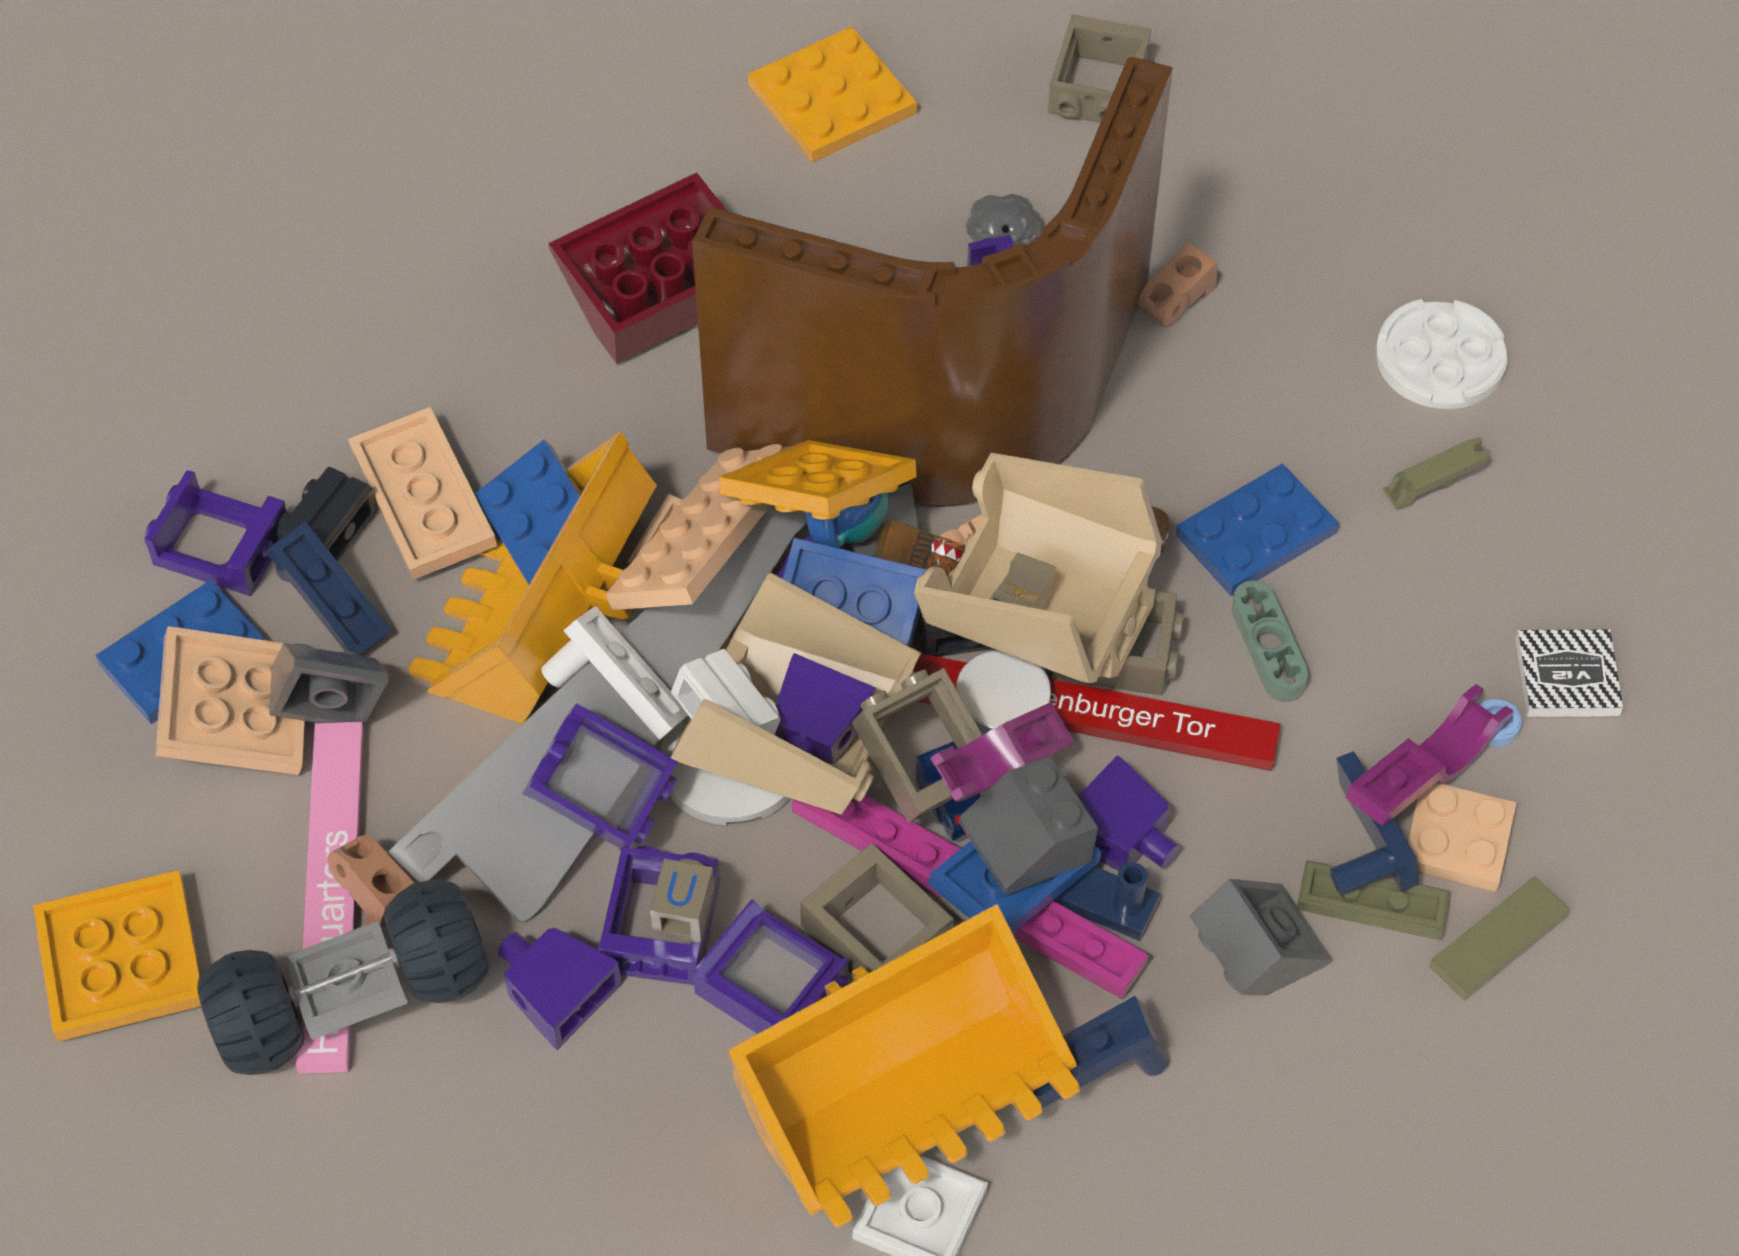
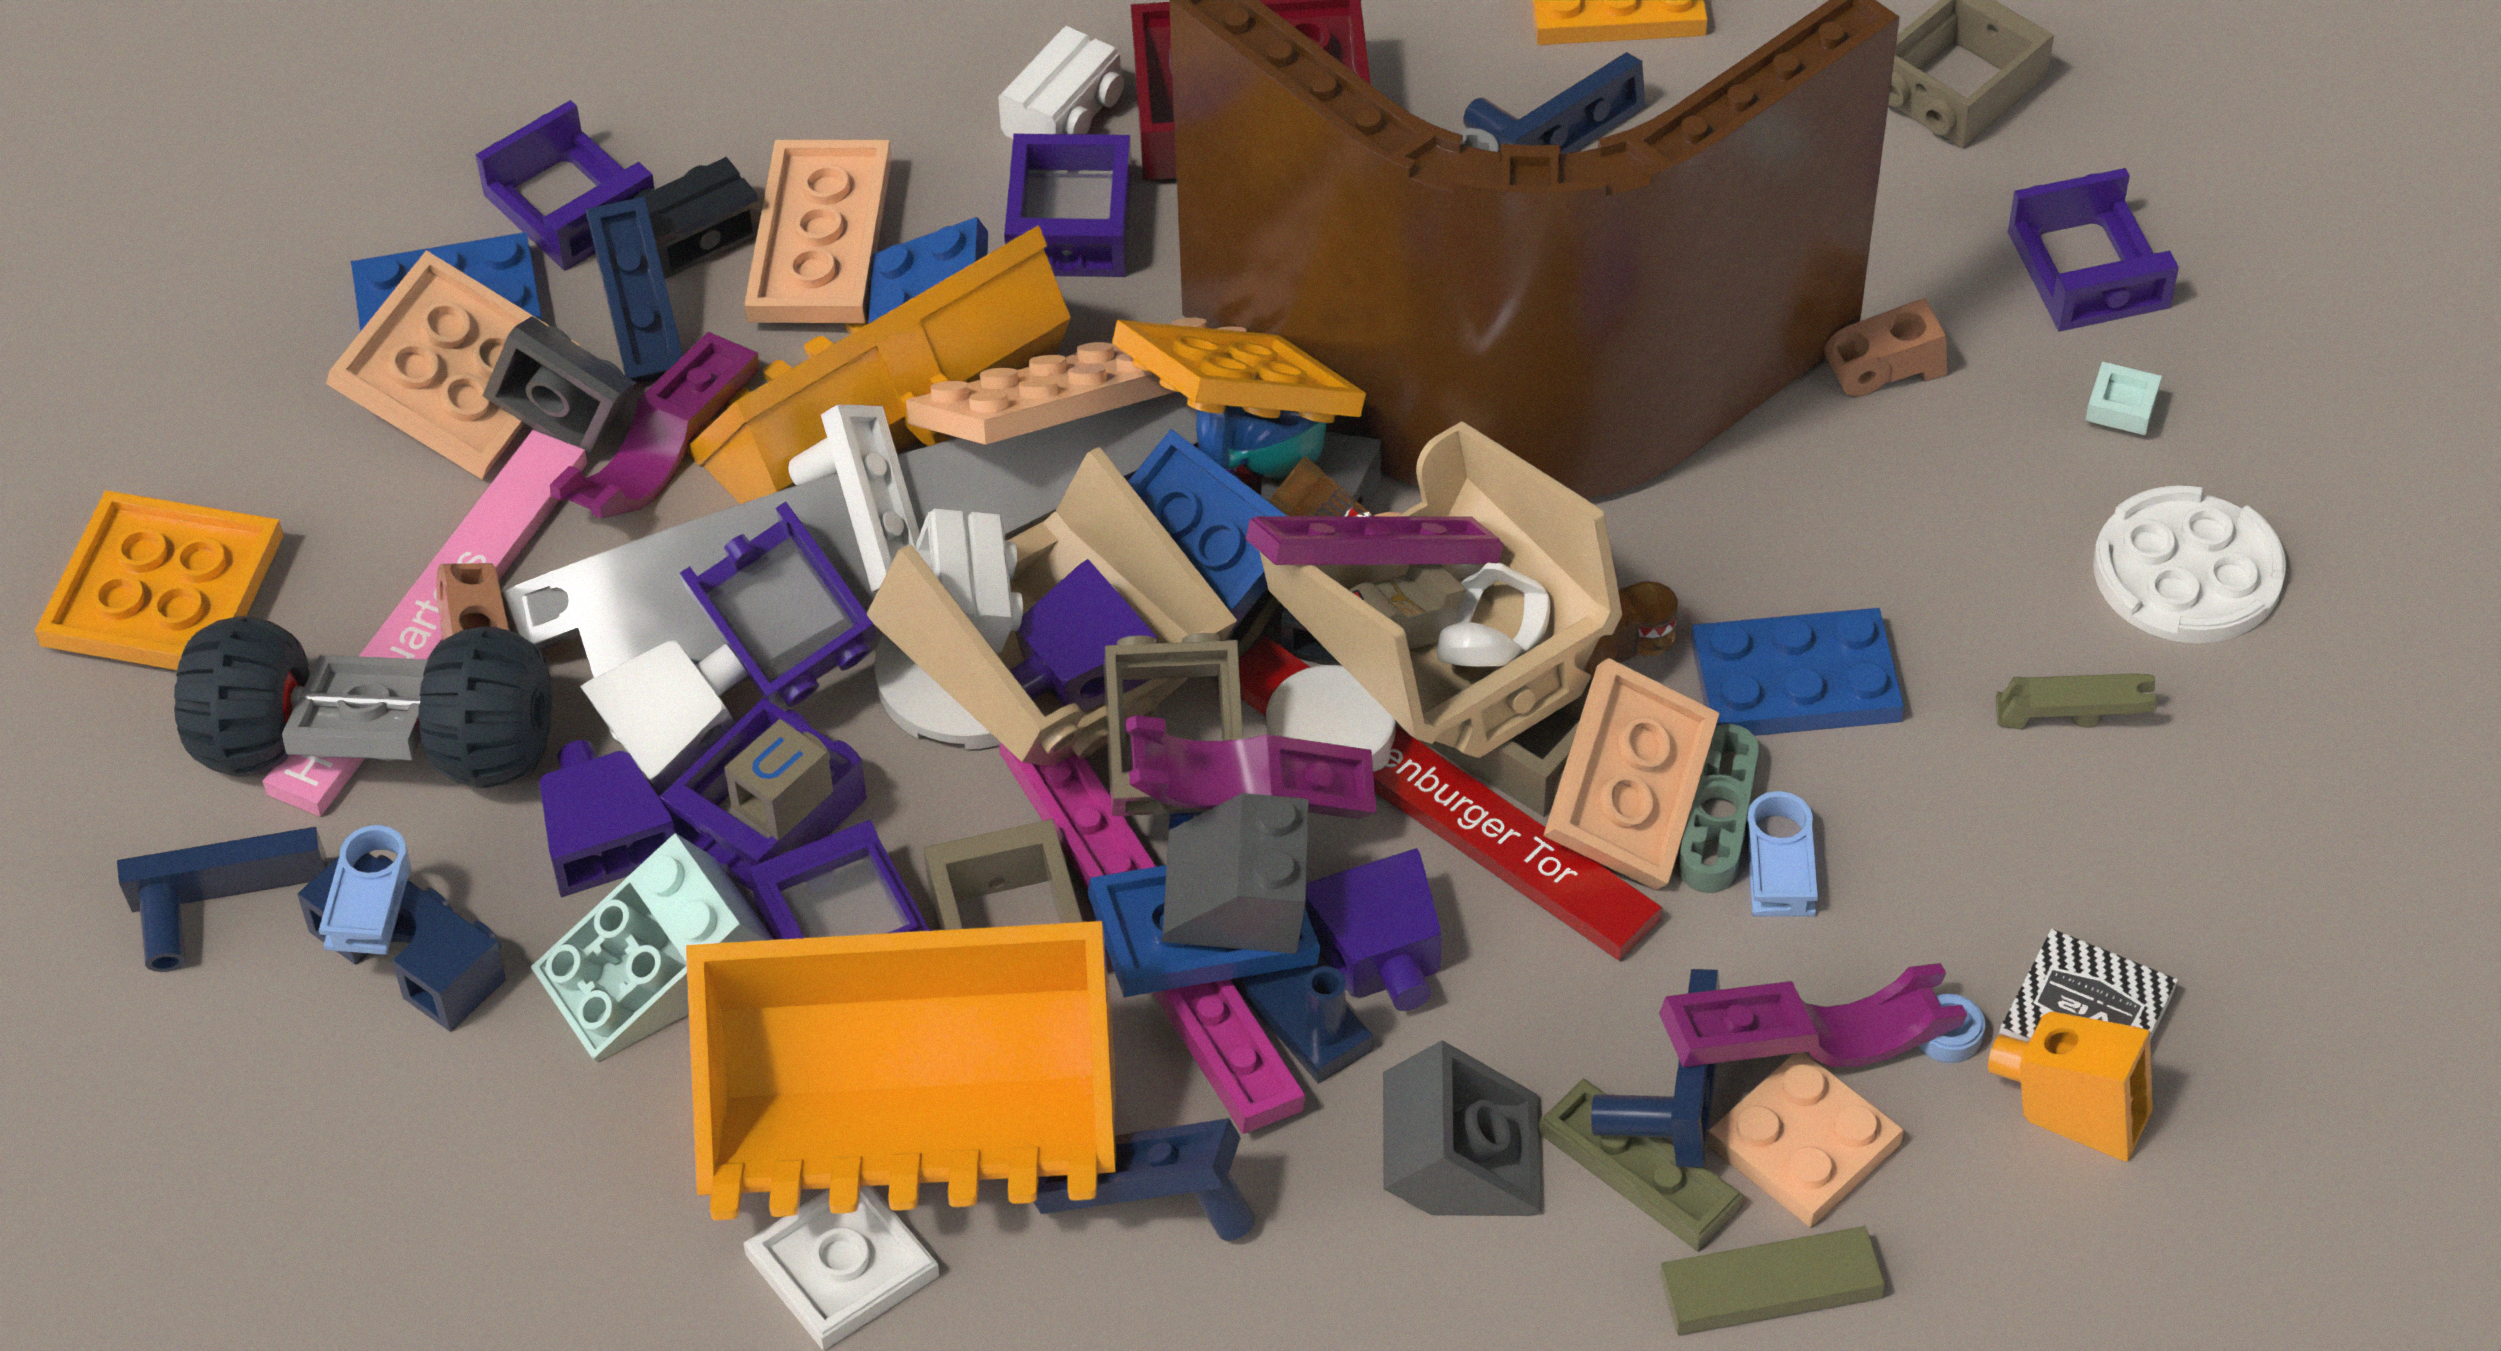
camera: 30 degrees right, 5 degrees down
none -> dark blue piece [117,826,328,972]
none -> dark blue arch [297,853,506,1032]
none -> light blue piece [319,825,411,955]
none -> light aqua slope [531,833,774,1062]
none -> magenta piece [550,331,759,519]
none -> white torso [580,640,748,796]
none -> white brick [998,26,1124,139]
none -> dark purple window [1004,133,1132,277]
none -> magenta tile [1246,516,1504,565]
none -> white piece [1437,562,1550,667]
none -> dark blue piece [1463,52,1646,154]
none -> light nougat plate [1543,658,1720,890]
none -> light blue piece [1745,791,1818,916]
none -> light orange torso [1988,1011,2153,1162]
none -> dark purple window [2008,168,2179,332]
none -> light aqua plate [2085,361,2162,435]

